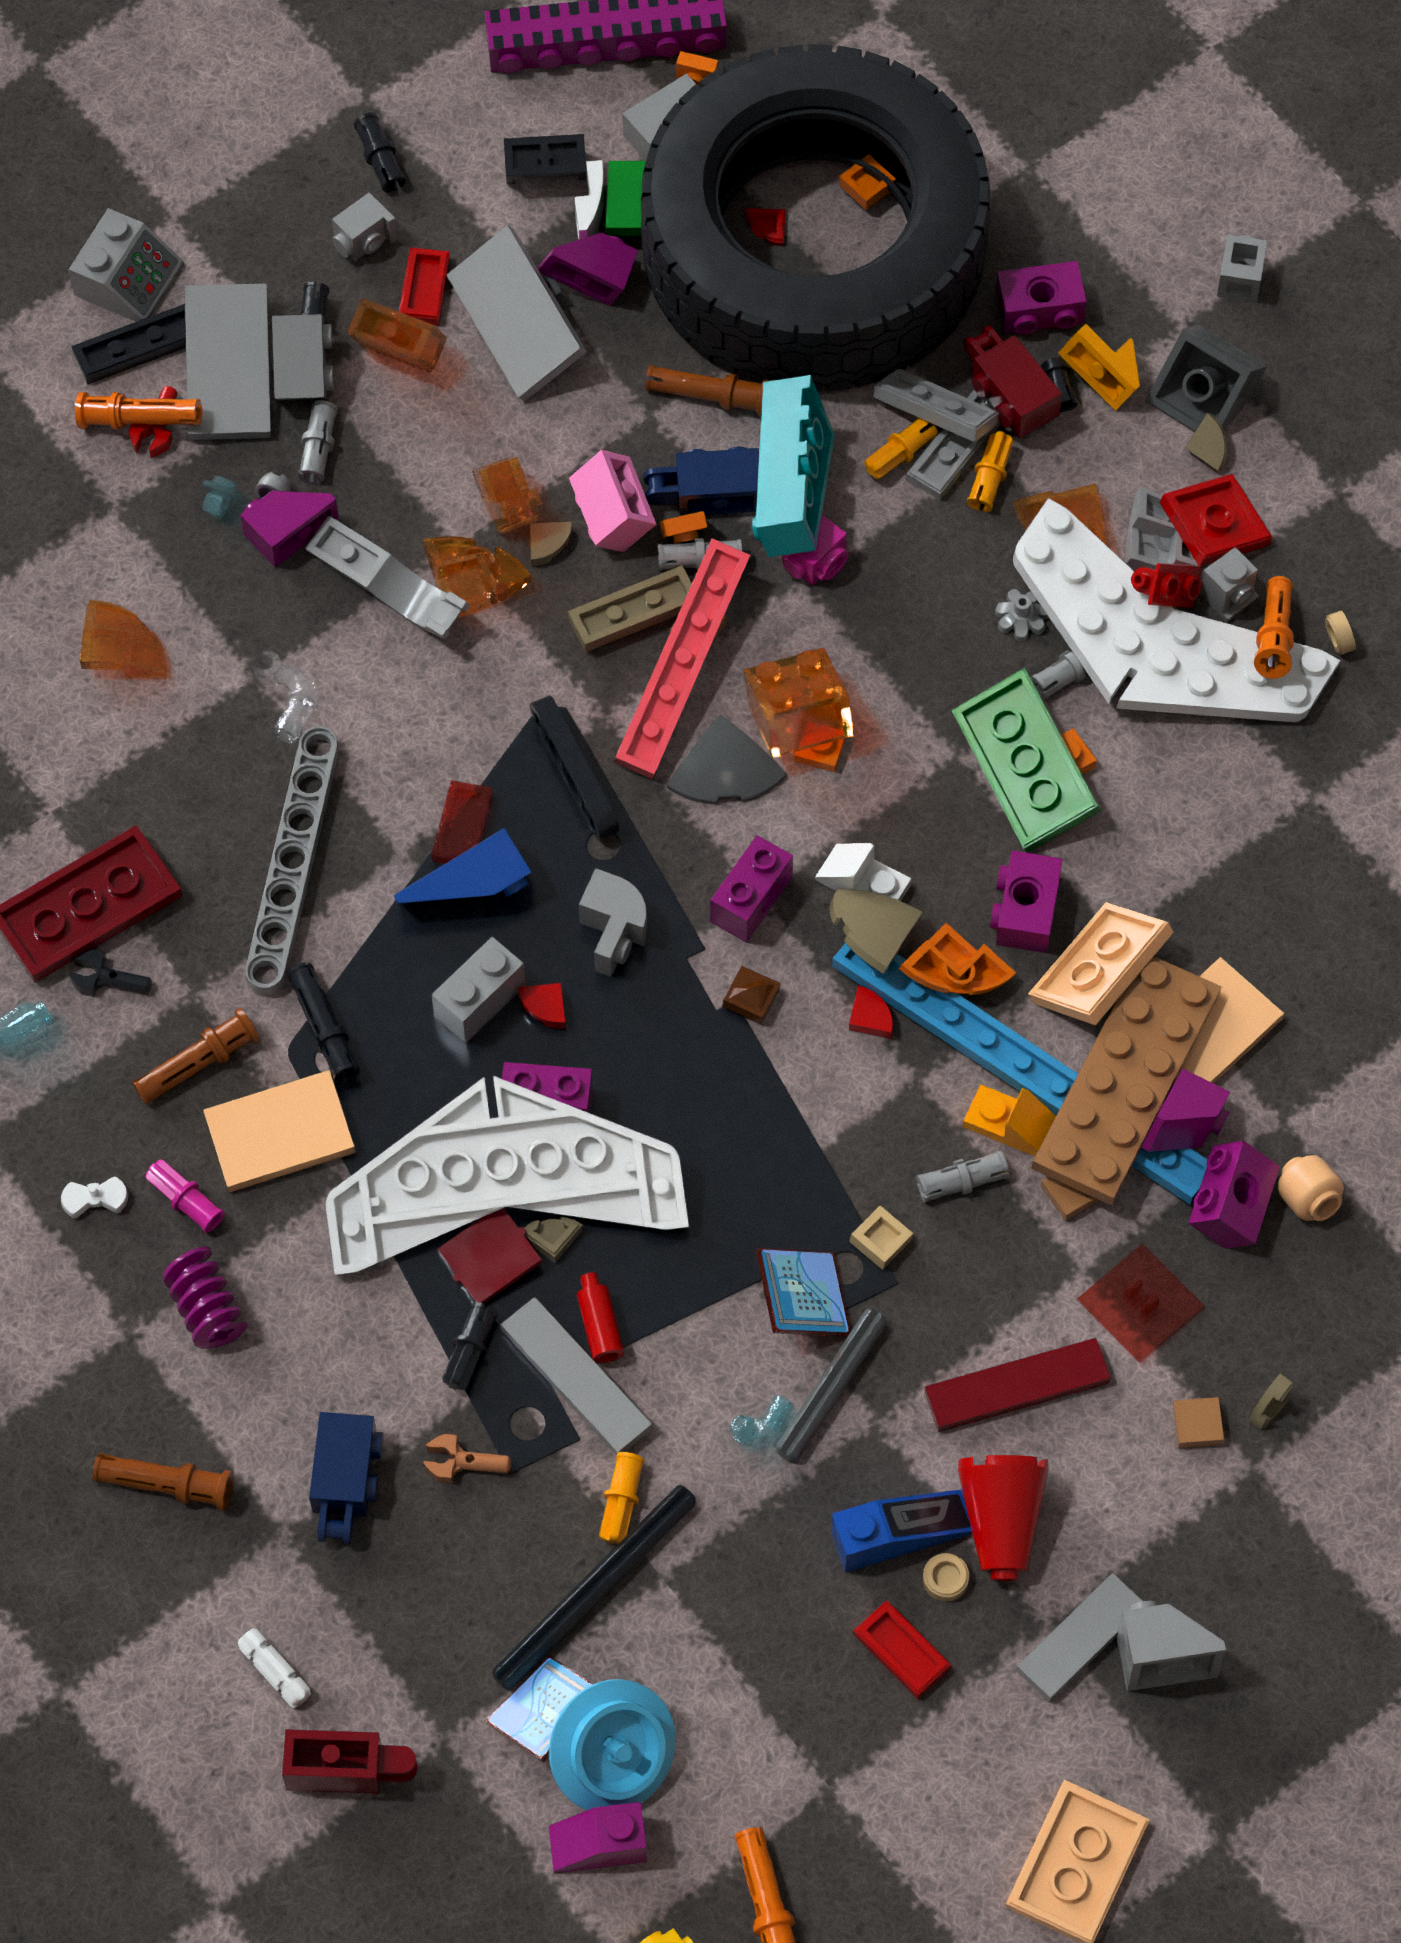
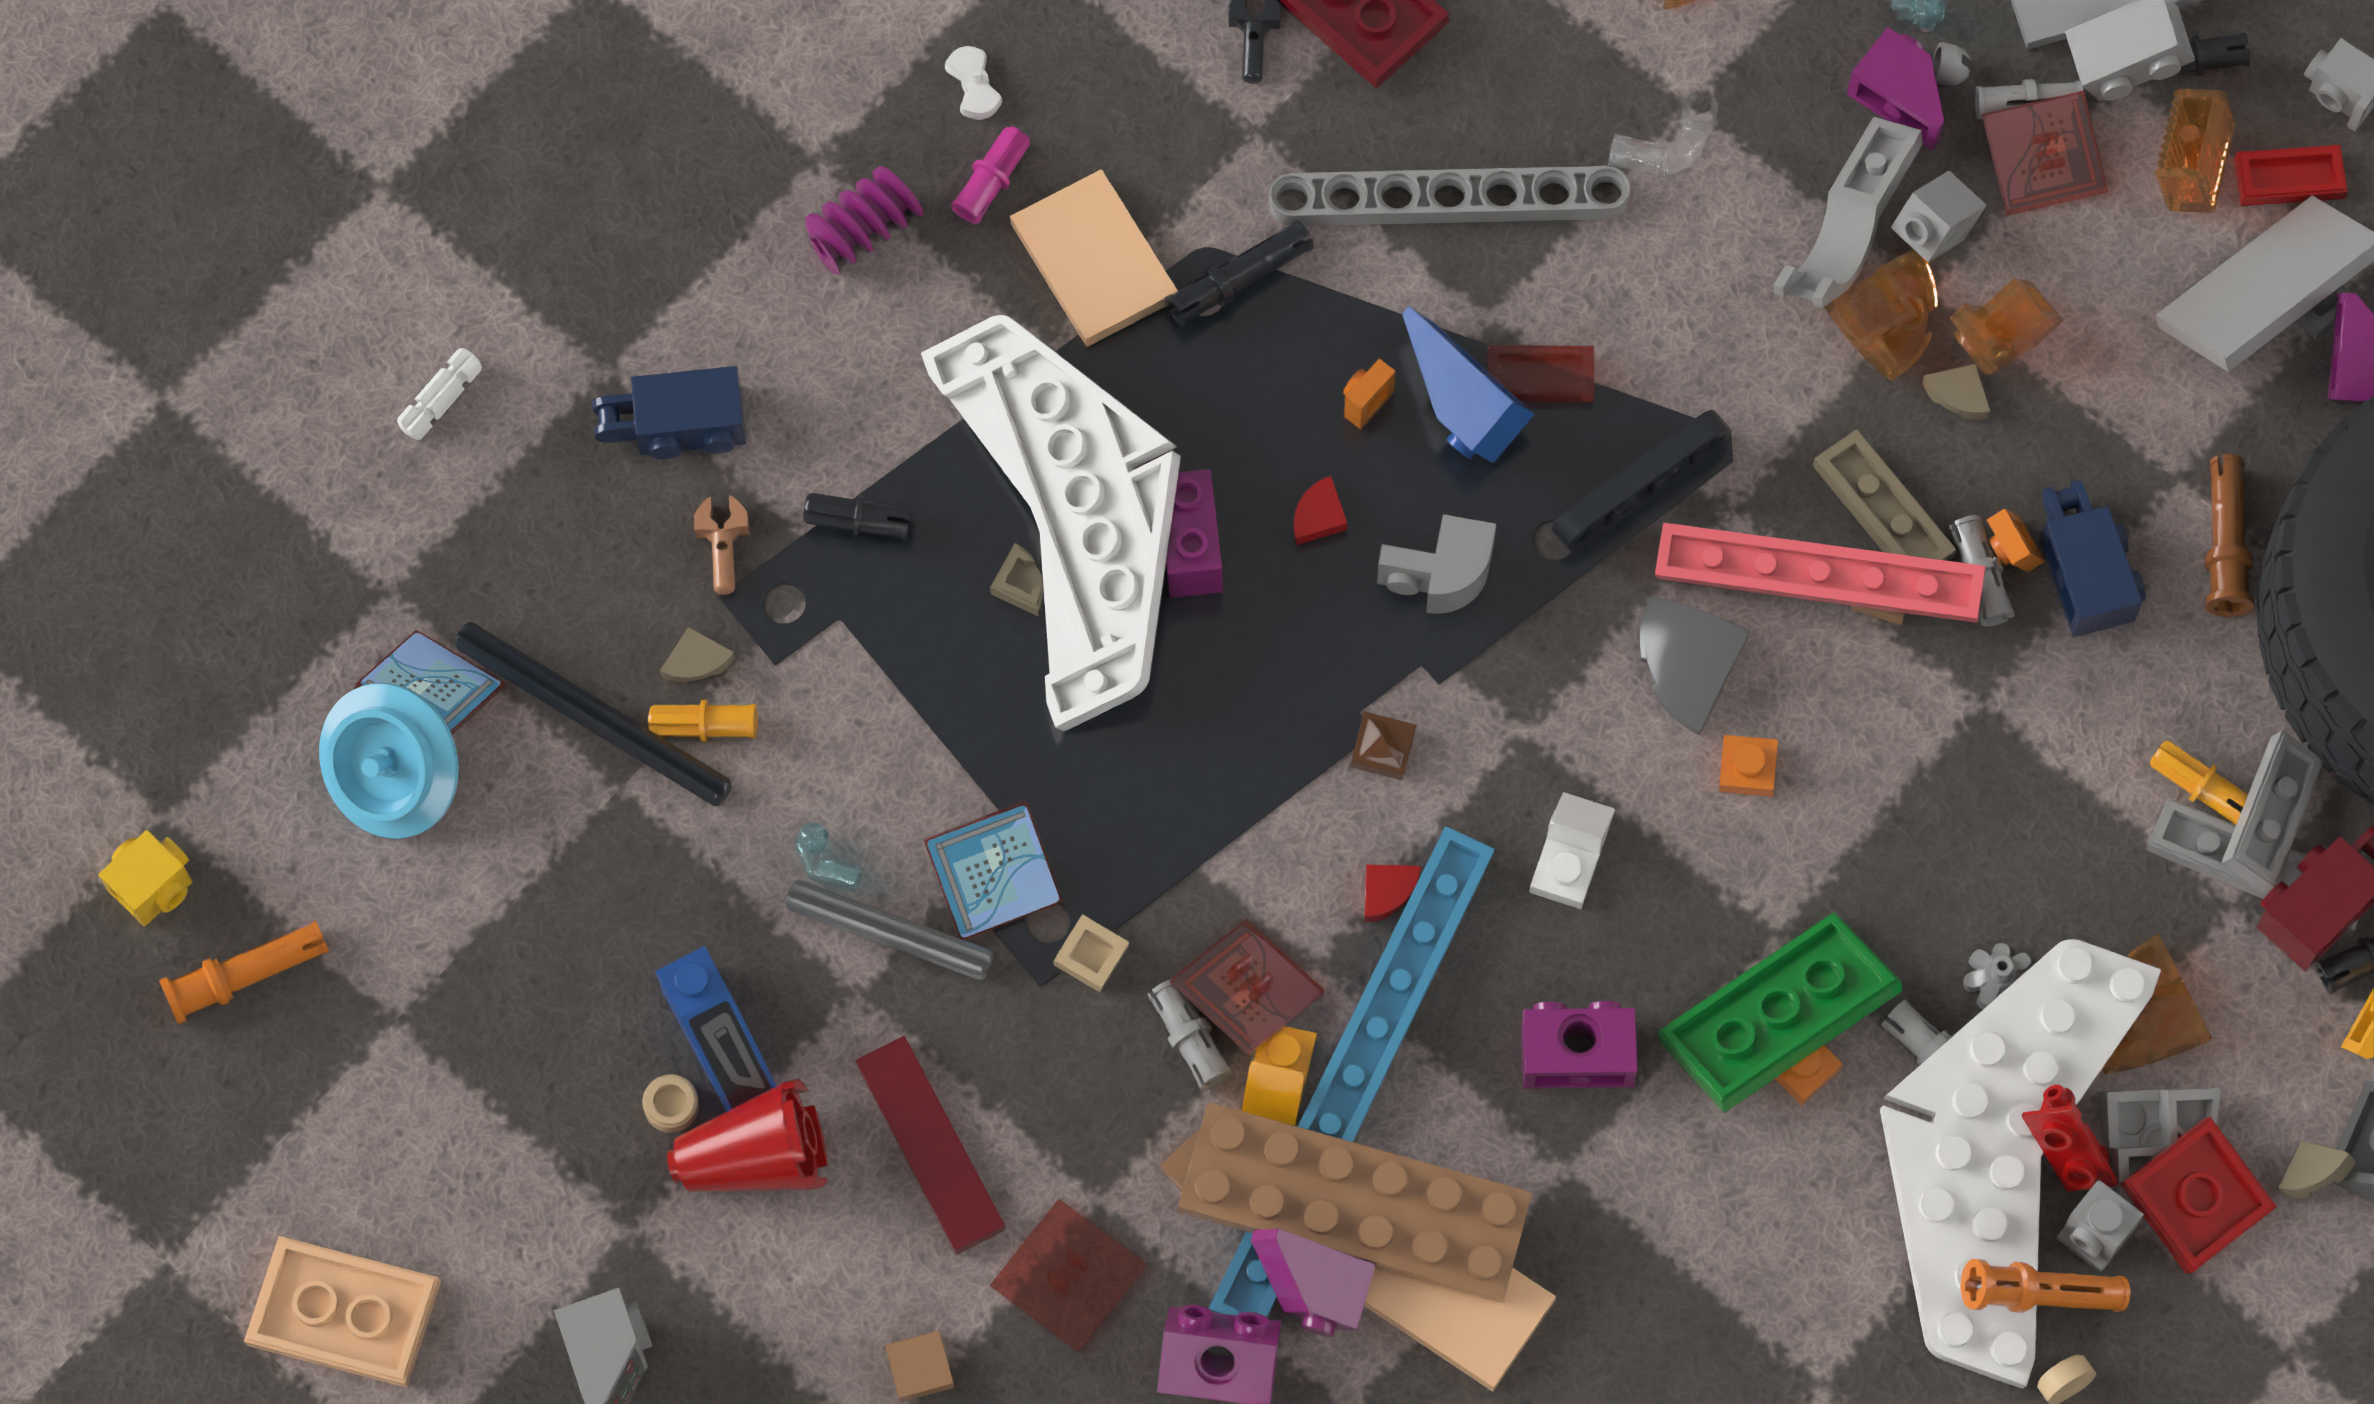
camera: 80 degrees right, 5 degrees up
dark orange pin [92,1453,234,1511] -> none
dark orange pin [131,1007,261,1105] -> none
dark red brick [282,1729,418,1794] -> none
light grey brick [432,937,526,1043] -> none
dark red piece [438,1208,543,1304] -> none
light grey tile [500,1297,652,1456] -> none
magenta slope [549,1802,647,1873] -> none
bright pink brick [569,450,657,552] -> none
red cylinder [577,1272,625,1364] -> none
magenta brick [710,835,793,943] -> none
clear orange brick [743,648,854,758] -> none
wedge [752,375,835,557] -> none
dark pink brick [782,514,849,586] -> none
dark tan brick [830,889,923,974] -> none
red tile [853,1600,951,1699] -> none
orange brick [899,923,1016,995] -> none
light orange axle [966,431,1013,513] -> none
light grey tile [1016,1573,1142,1703] -> none
light nougat tile [1028,902,1174,1025] -> none
none -> dark tan tile [660,627,735,683]
none -> clear red piece [1170,918,1325,1055]
none -> orange plate [1343,359,1396,430]
none -> light grey brick [1891,171,1987,262]
none -> clear red piece [1982,90,2108,216]

